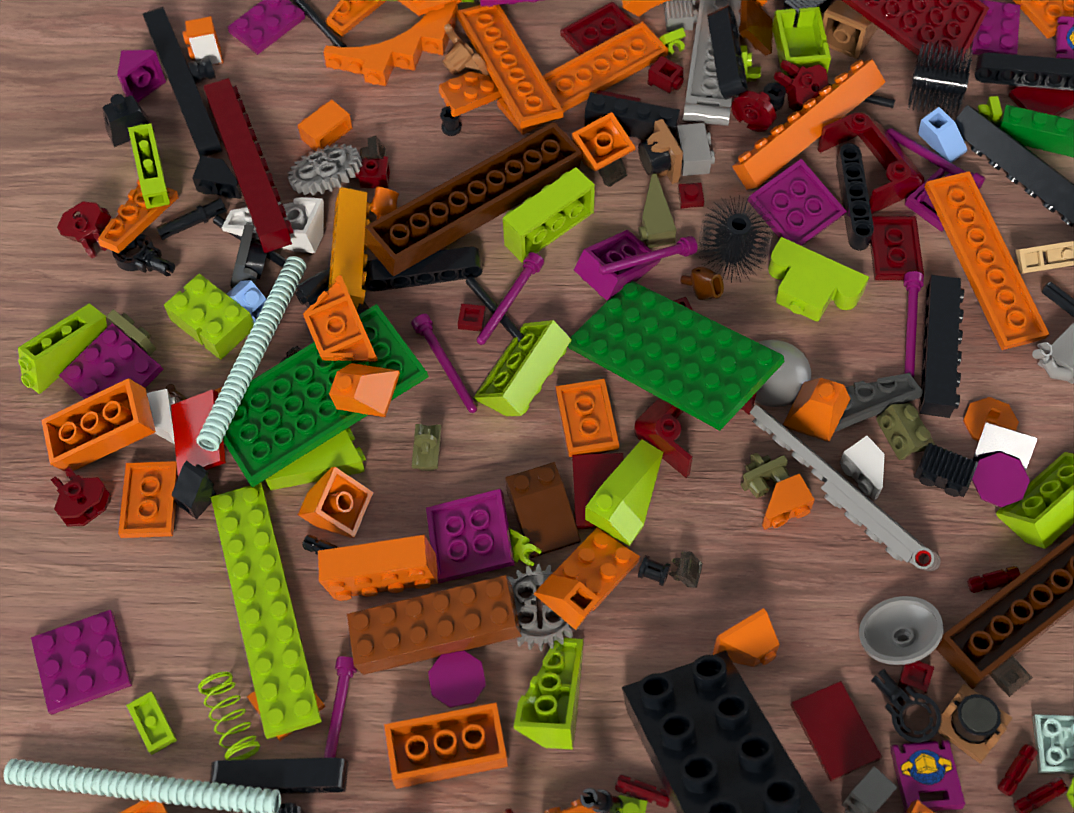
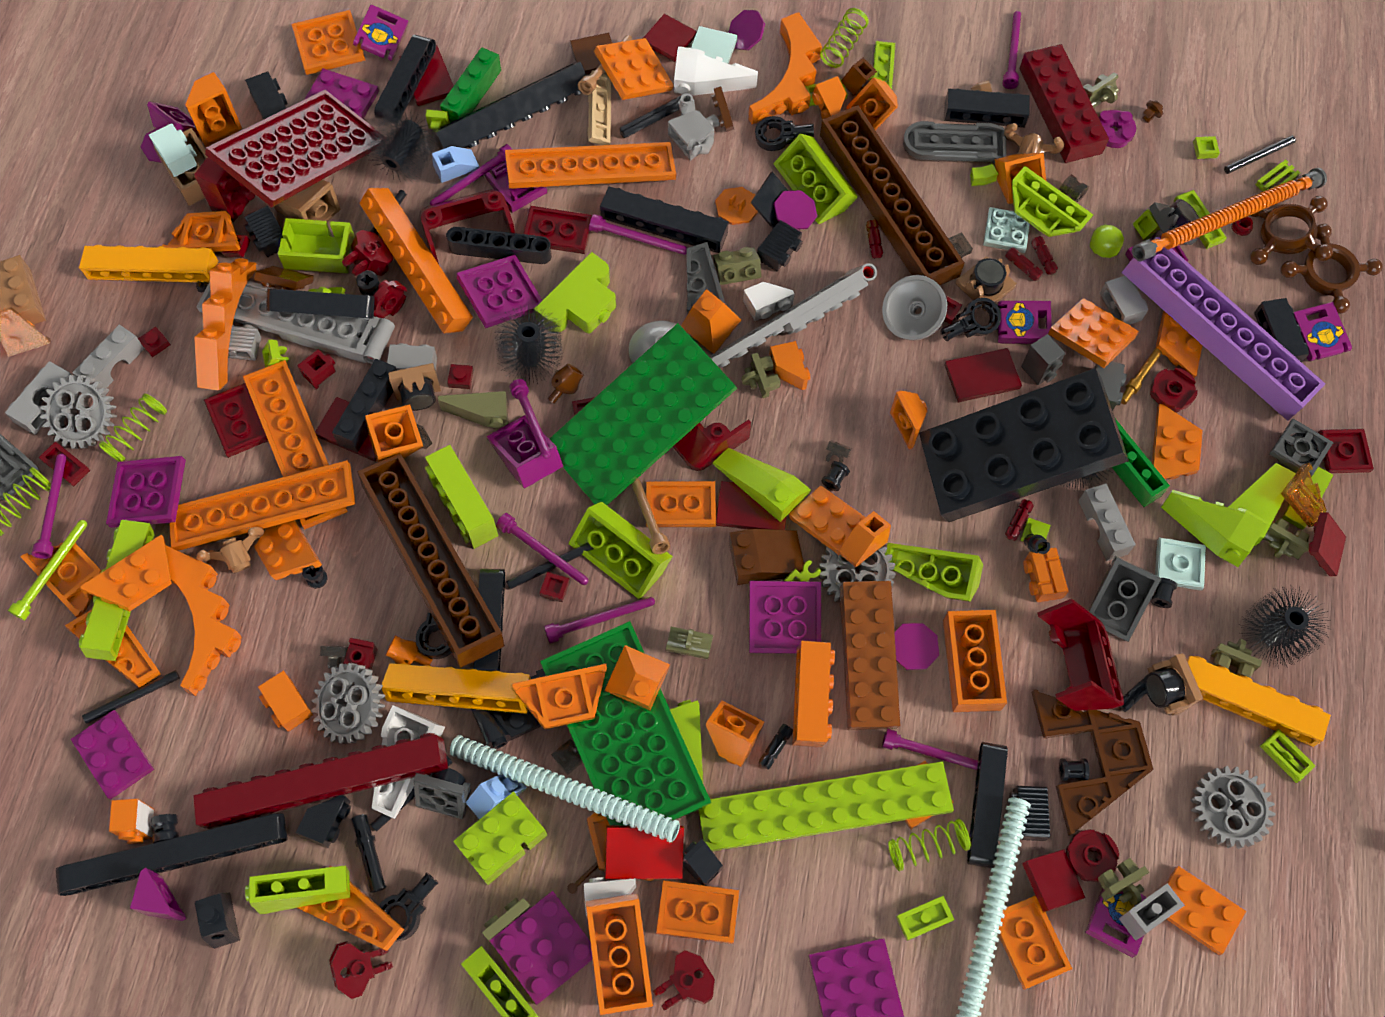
camera: 85 degrees left, 5 degrees up
none -> medium nougat piece [632,477,670,554]

